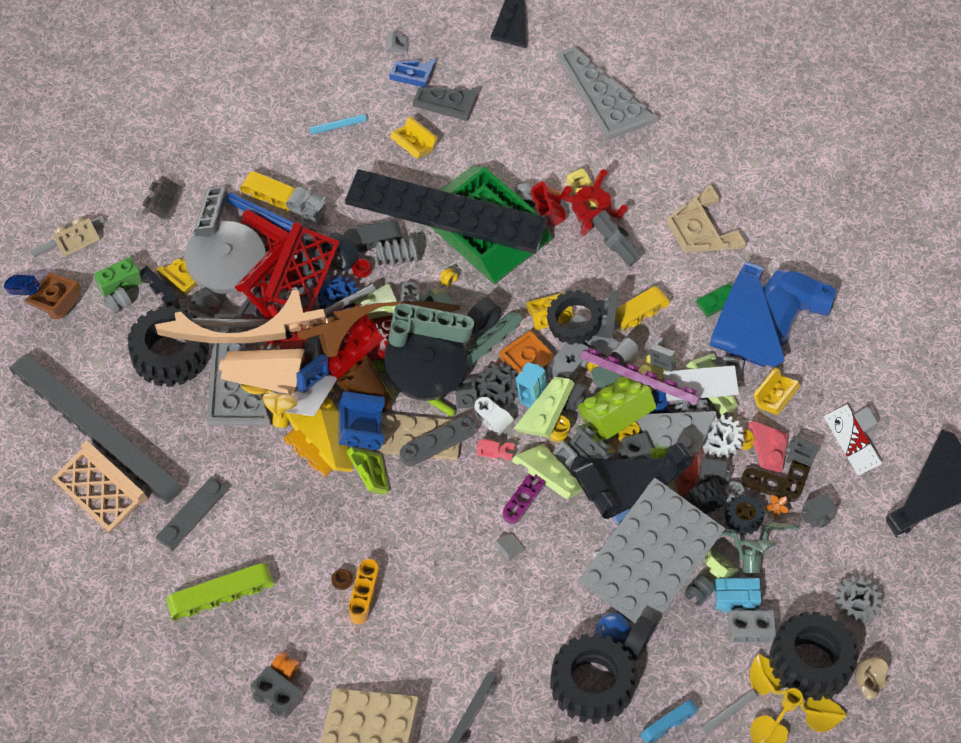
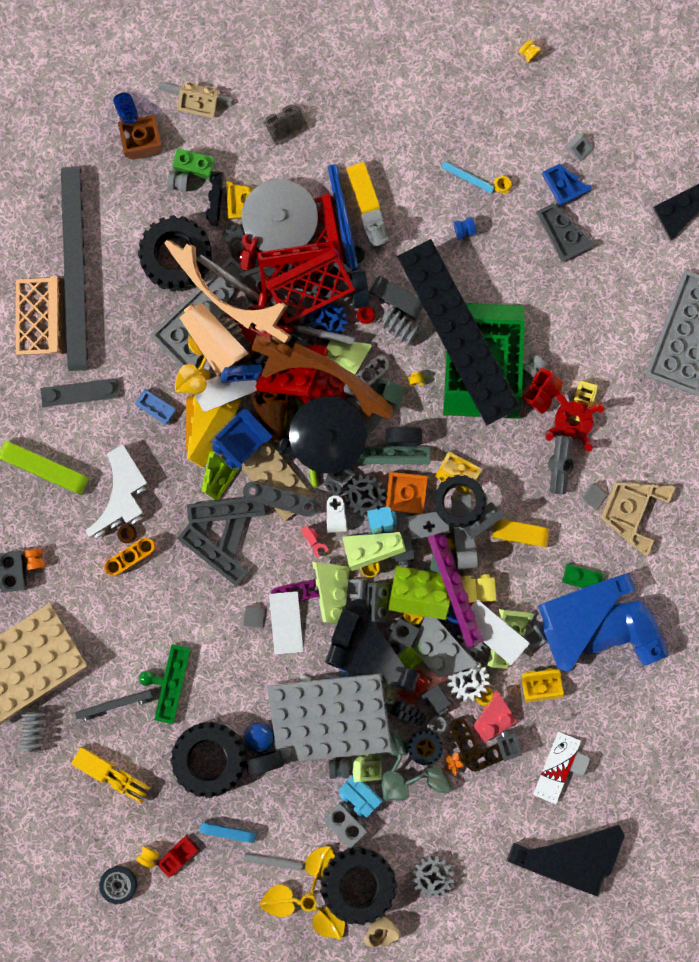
camera: 50 degrees right, 25 degrees up
dark grey plate [194,186,227,237] -> none
sand green beam [389,304,474,347] -> none
yellow bracket [390,117,437,159] -> none
dark grey bracket [649,337,676,372] -> none
dark grey brick [801,493,838,528] -> none
none -> white arch [85,444,149,539]
none -> medium blue plate [135,388,177,425]
none -> green plate [138,644,191,724]
none -> dark grey plate [177,498,266,587]
none -> red plate [240,234,258,270]
none -> white sticker [269,591,303,654]
none -> black wheel [278,435,297,460]
none -> blue wheel [453,217,476,240]
none -> yellow plate [494,176,512,194]
none -> yellow wheel [518,39,542,63]
none -> light grey slope [581,483,607,510]

